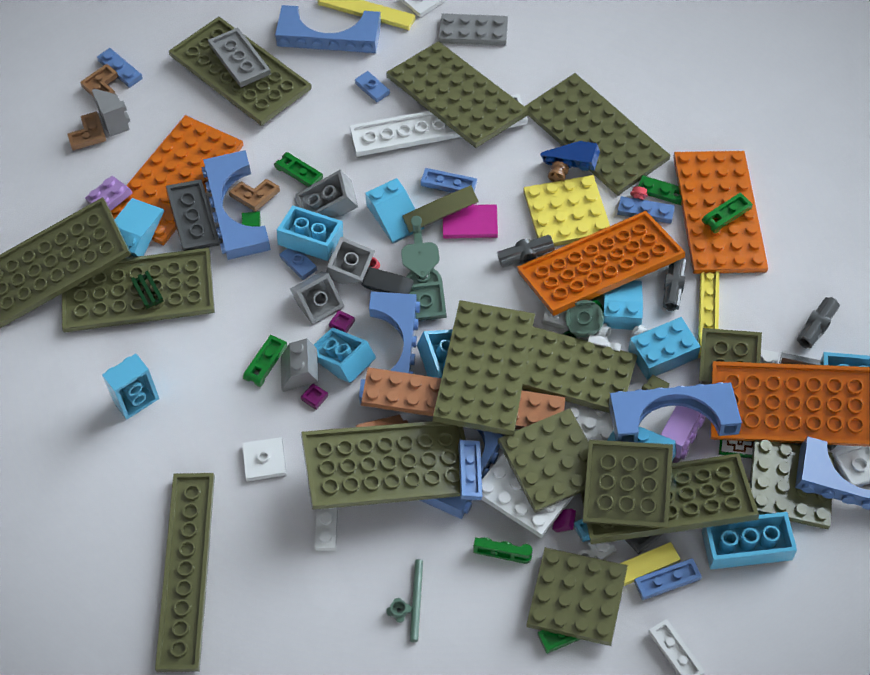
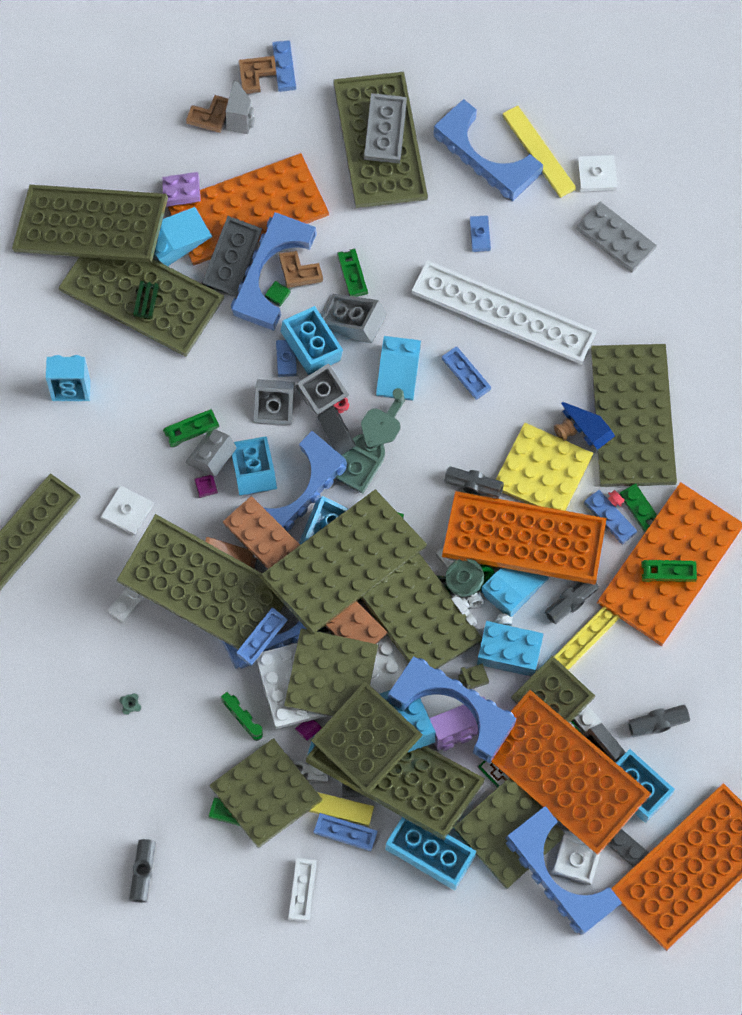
camera: 35 degrees right, 10 degrees up
magenta tile [329,310,355,333] -> none
olive plate [386,41,529,148] -> none
olive slope [402,185,479,233] -> none
sand green bar [410,559,423,642] -> none
dark pink tile [443,204,498,238] -> none

